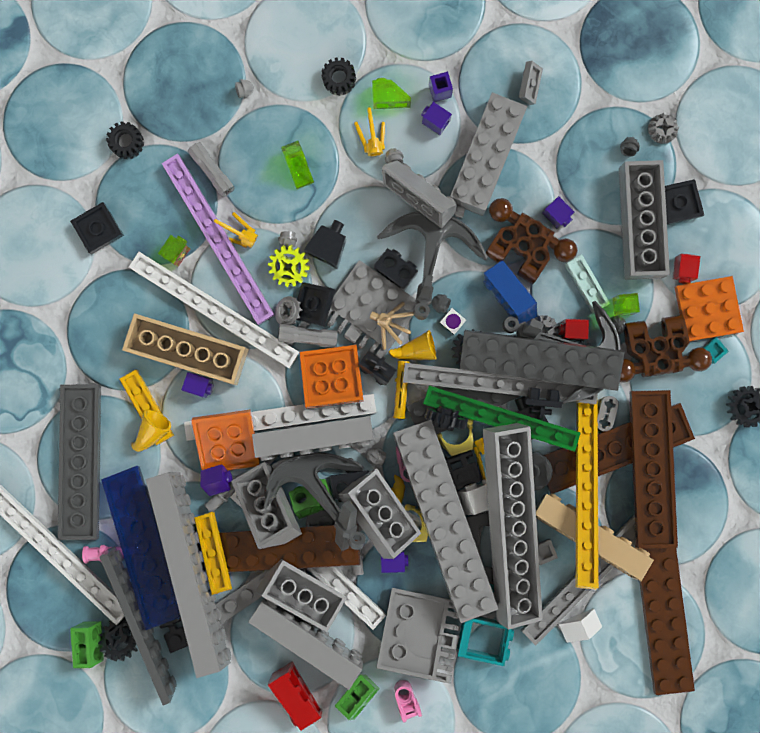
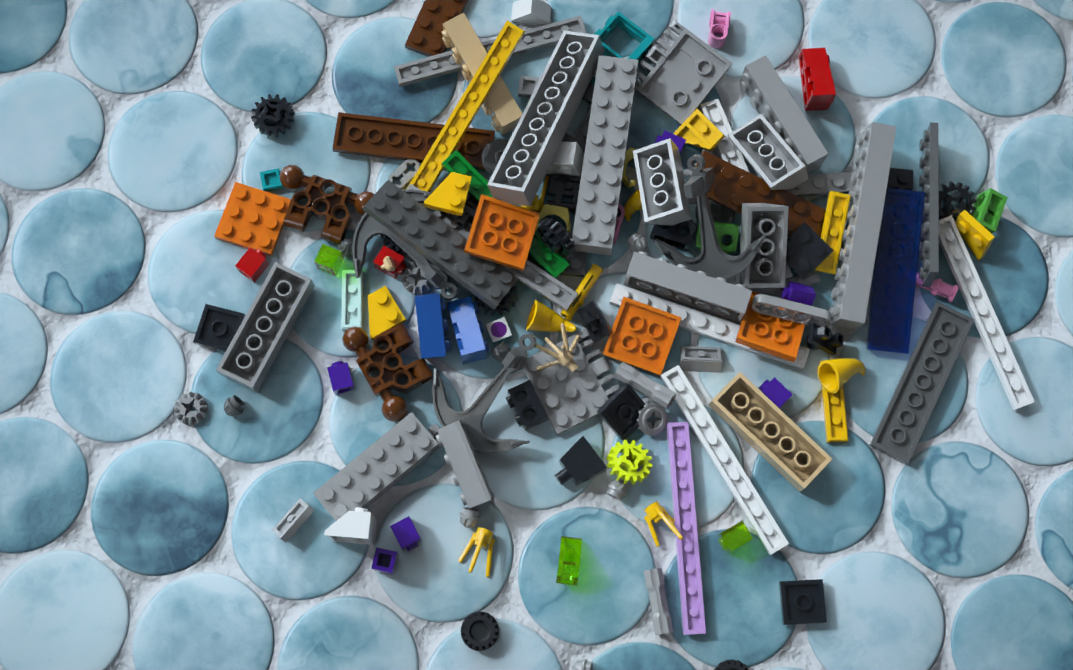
camera: 155 degrees left, 10 degrees down
bright green brick [335,674,380,720] -> none
clear neon green slope [372,78,411,109] -> none
reddish brown plate [629,390,678,549] -> none
none -> white slope [324,508,377,545]
none -> yellow wing [368,285,406,340]
none -> tan rock [381,256,396,271]
none -> yellow wing [423,172,472,216]
none -> wedge [447,296,489,365]
none -> orange plate [464,194,540,271]
none -> yellow wing [673,109,726,151]
none -> light grey slope [680,346,722,373]
none -> light grey beam [752,294,831,327]
none -> black plate [786,222,834,280]
none -> black hips [806,322,844,356]
none -> yellow wing [955,210,995,261]

